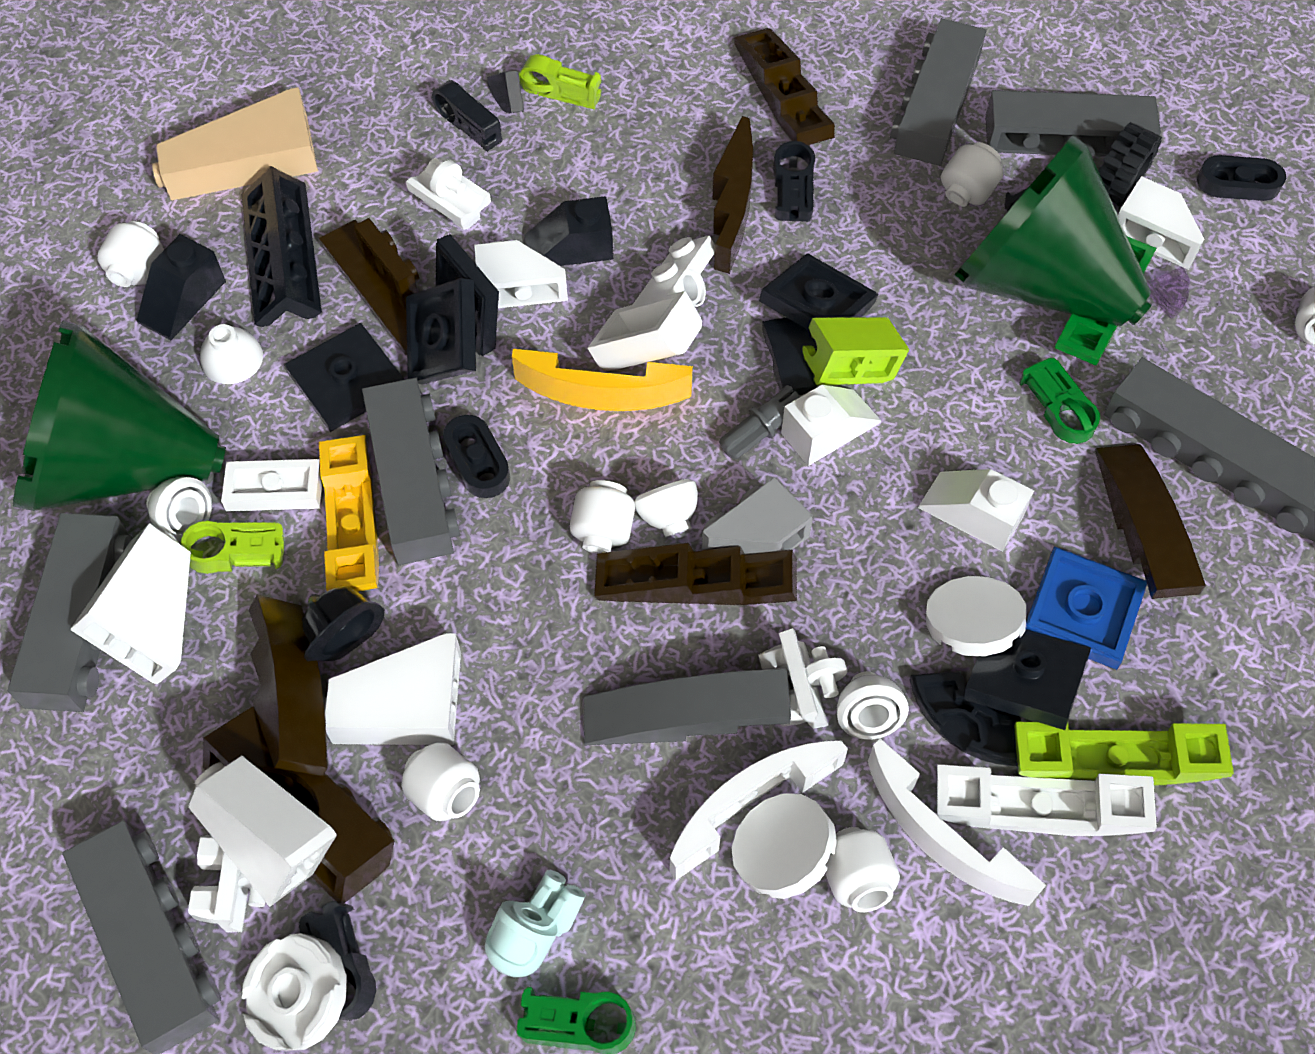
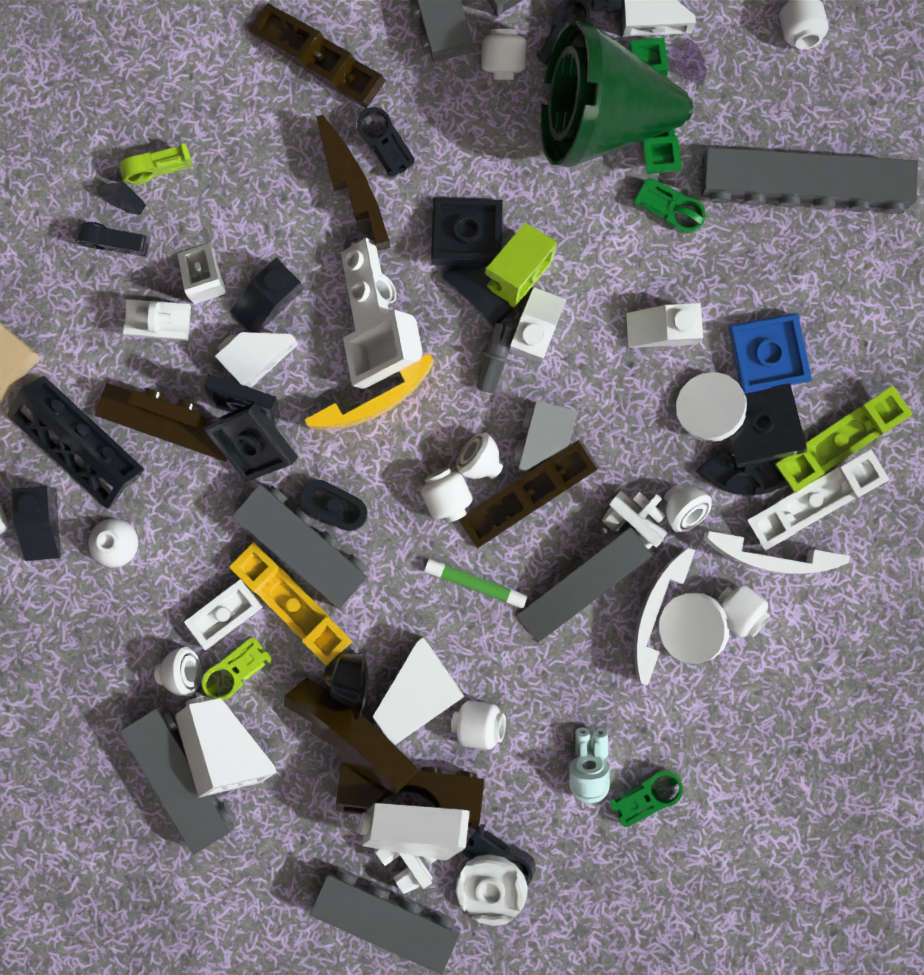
camera: 35 degrees left, 25 degrees up
dark green cone [13,321,226,511] -> none
black plate [284,323,405,432] -> none
dark brown slope [1095,444,1206,599] -> none
none -> white slope [178,243,227,304]
none -> bright green bar [424,559,528,609]

